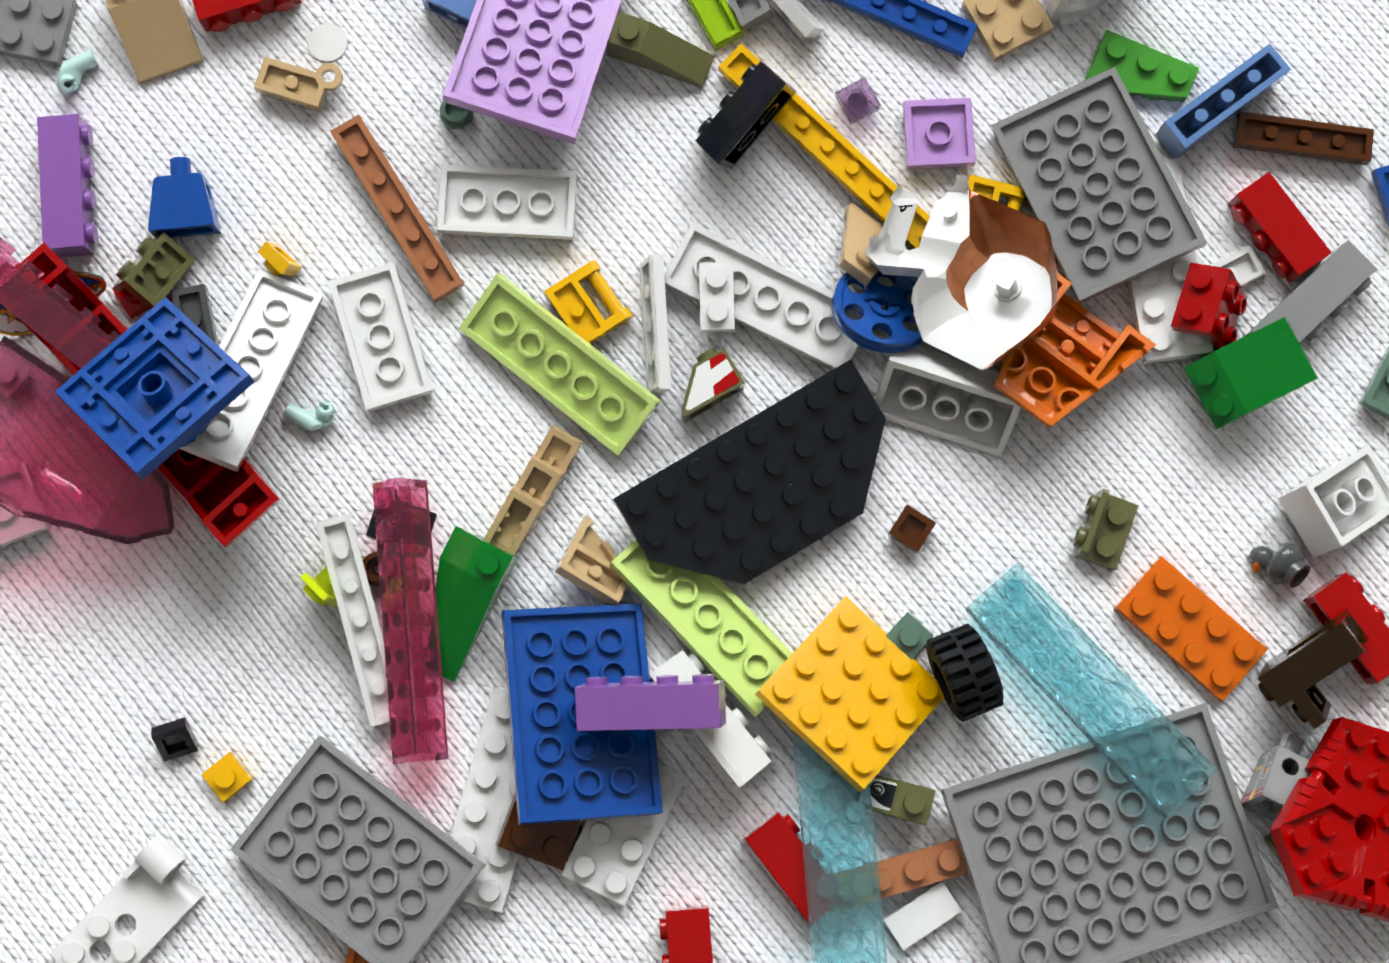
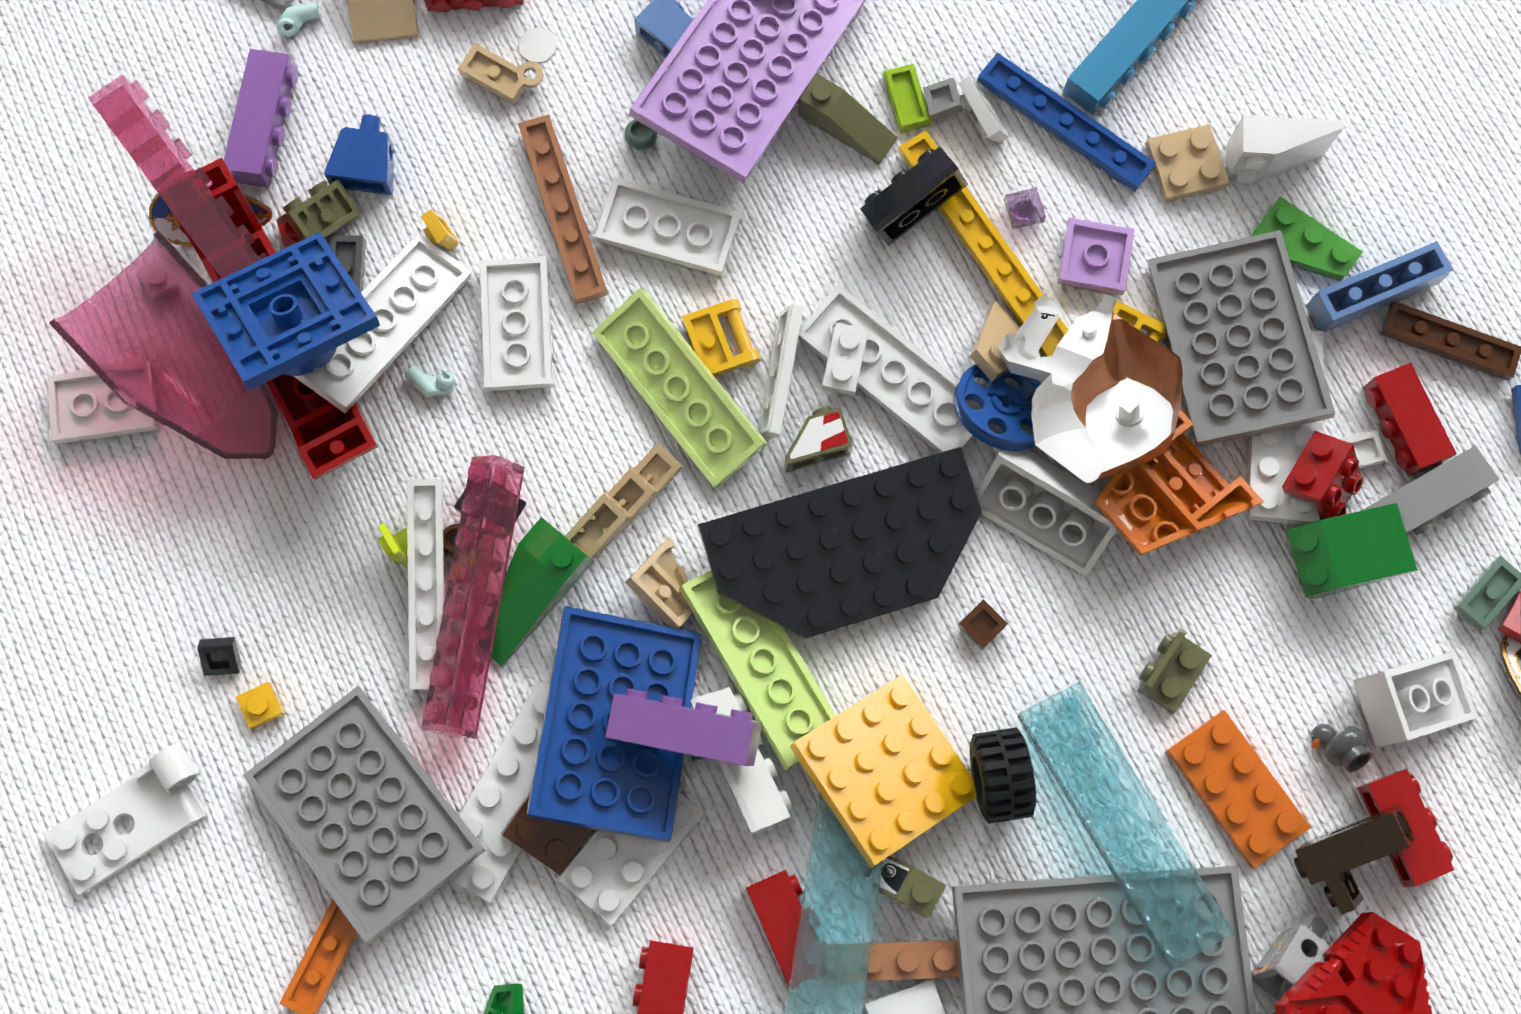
camera: 15 degrees right, 5 degrees down
sand green plate [886,612,934,660] -> none

